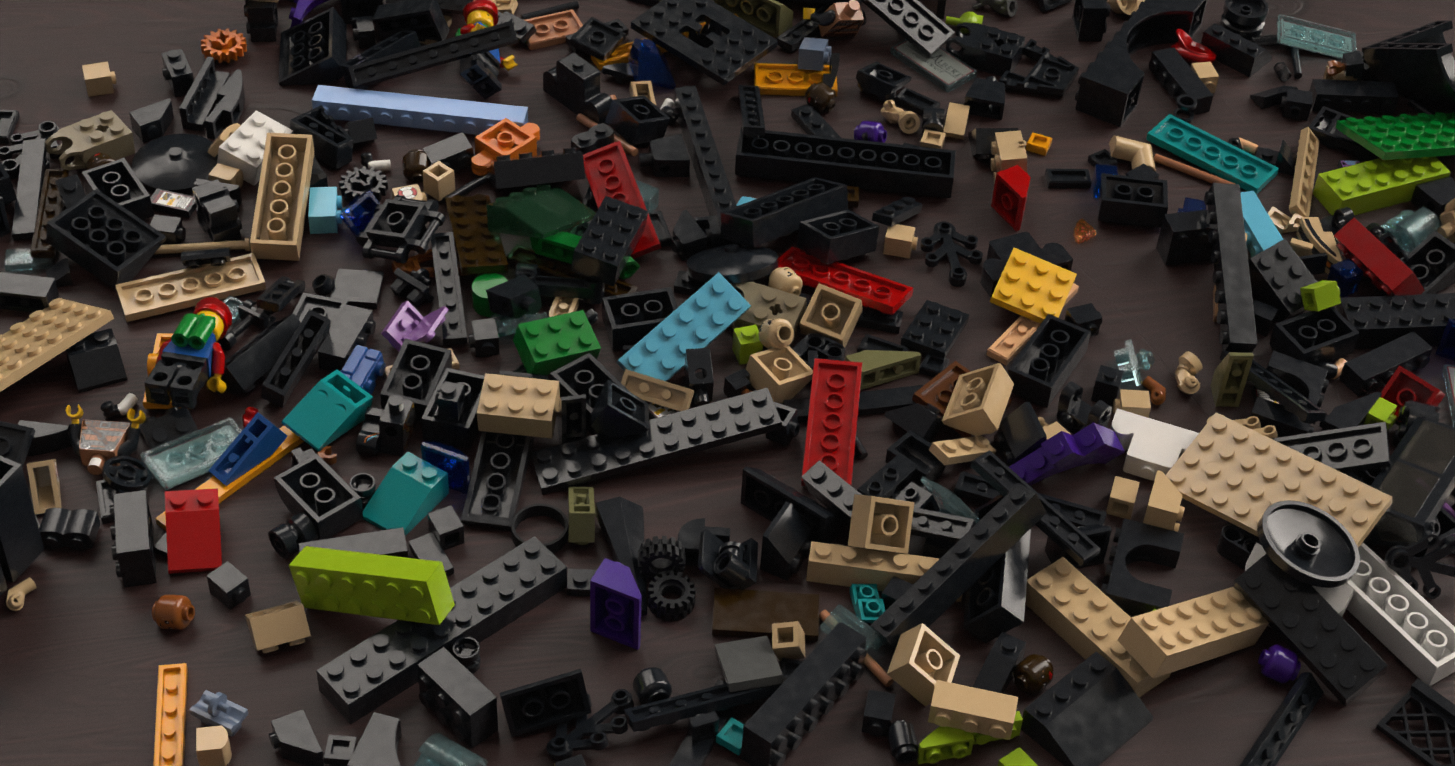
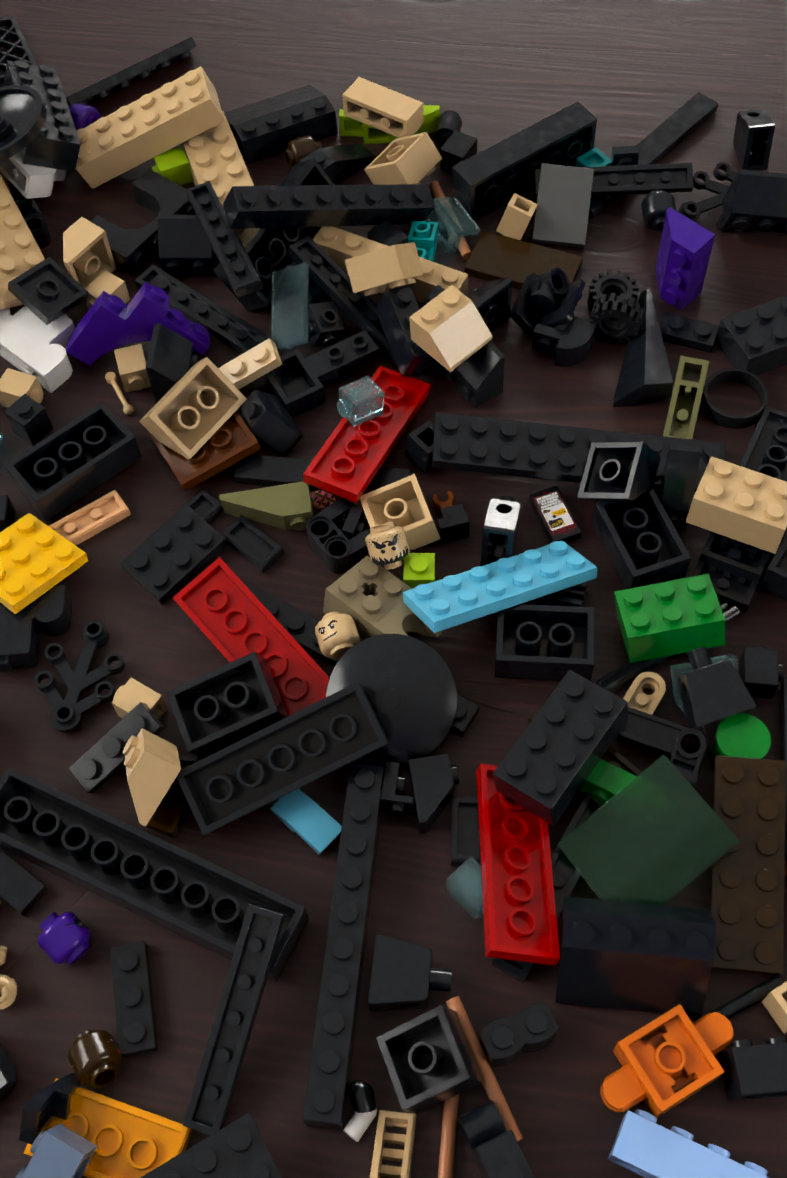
camera: 155 degrees left, 15 degrees up
tan plate [621,369,695,411] -> none
tan brick [800,283,863,348] -> none
black piece [1057,381,1112,434] -> none
none -> black plate [8,257,88,325]
none -> tan slope [123,728,181,827]
none -> clear light blue brick [337,376,385,426]
none -> tan slope [409,285,492,372]

